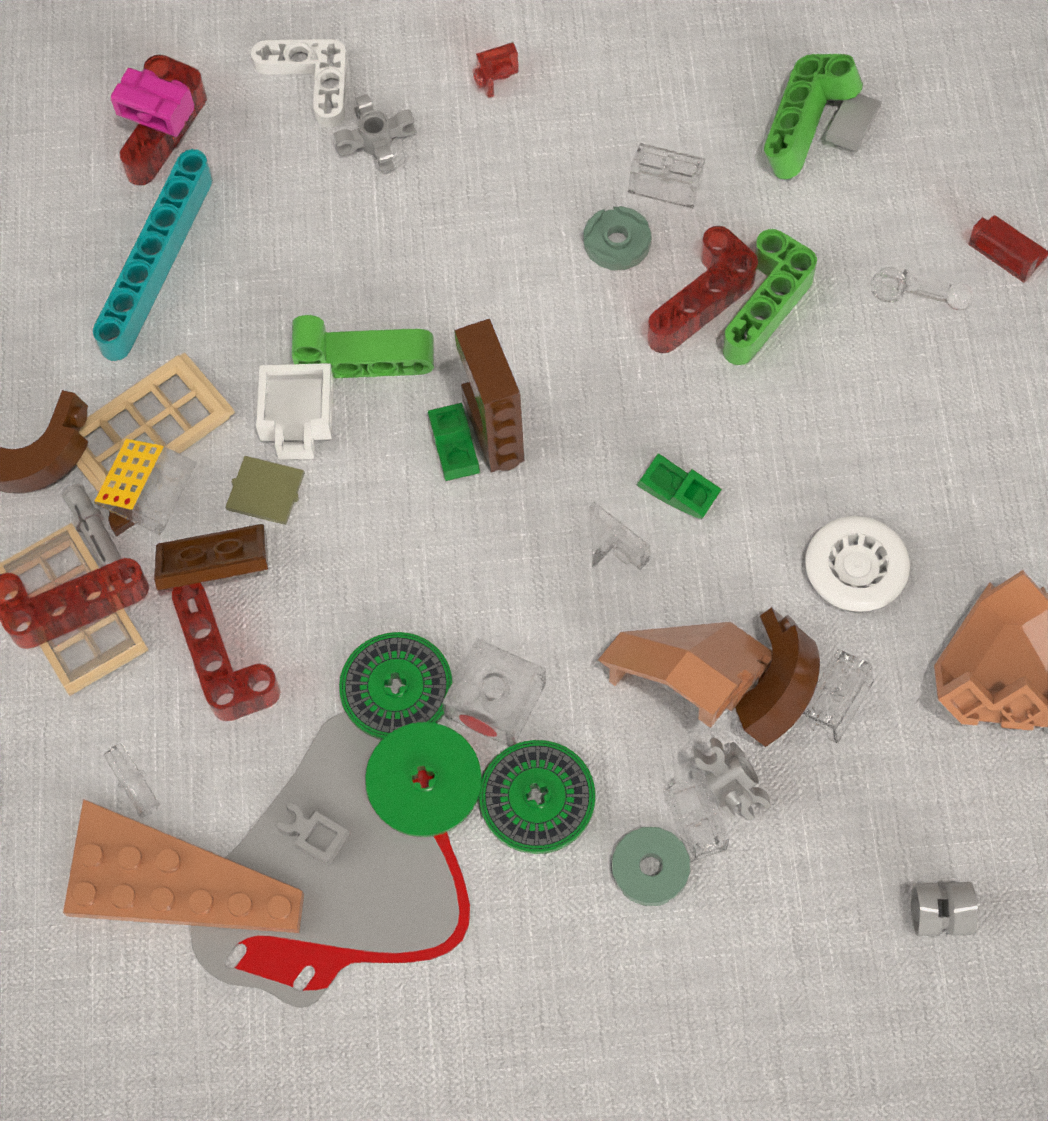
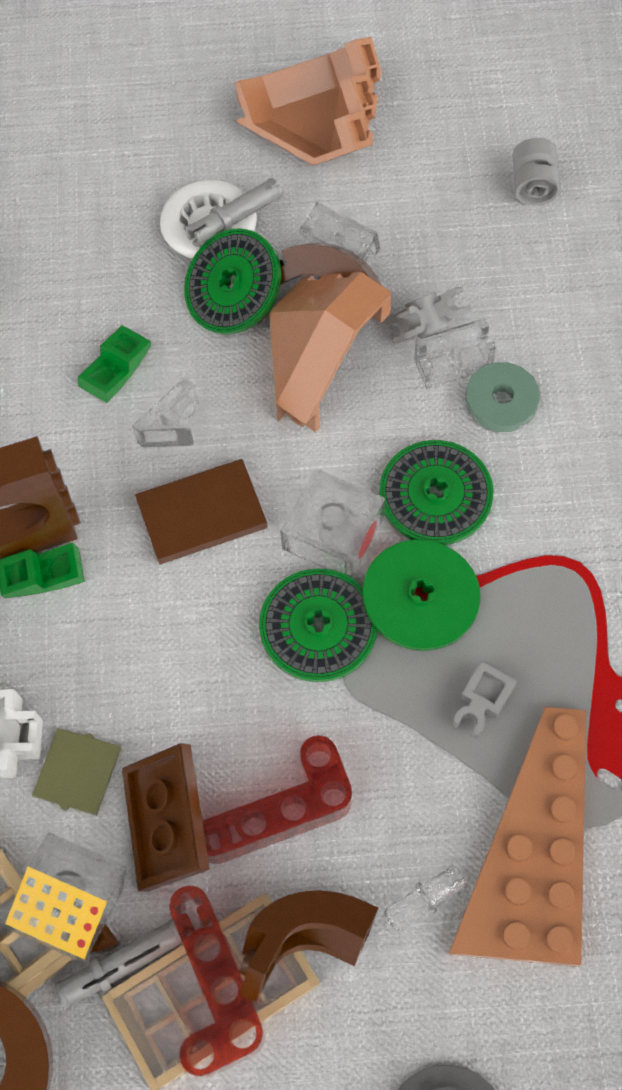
camera: 90 degrees left, 0 degrees up
none -> reddish brown tile [135,459,268,565]
none -> piece [184,229,281,335]
none -> light grey pin [186,178,283,247]
none -> reddish brown arch [239,890,379,1002]

